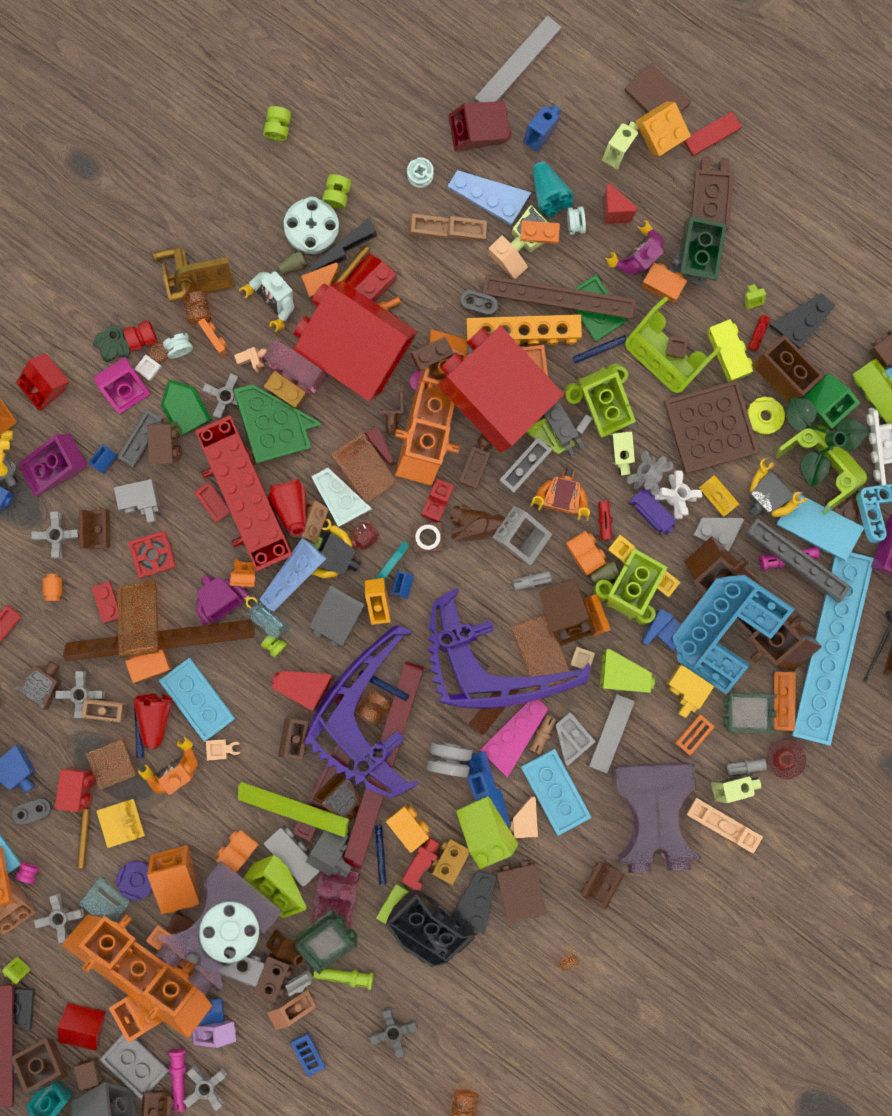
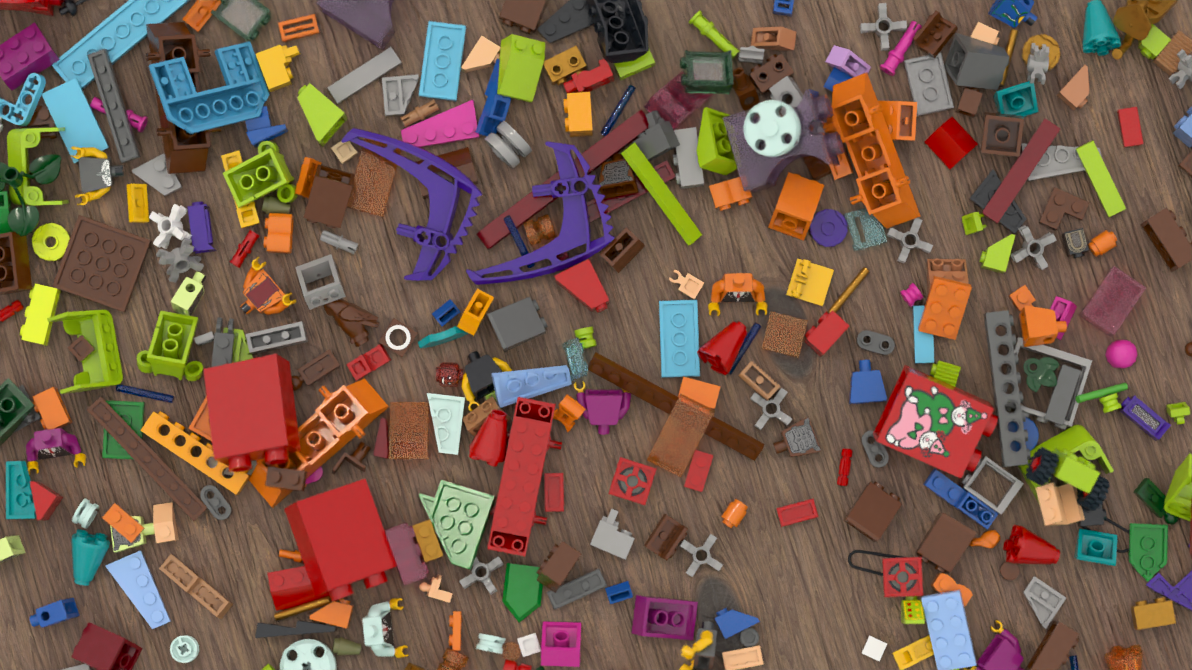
camera: 145 degrees left, 0 degrees up
none -> teal wing [6,461,37,519]

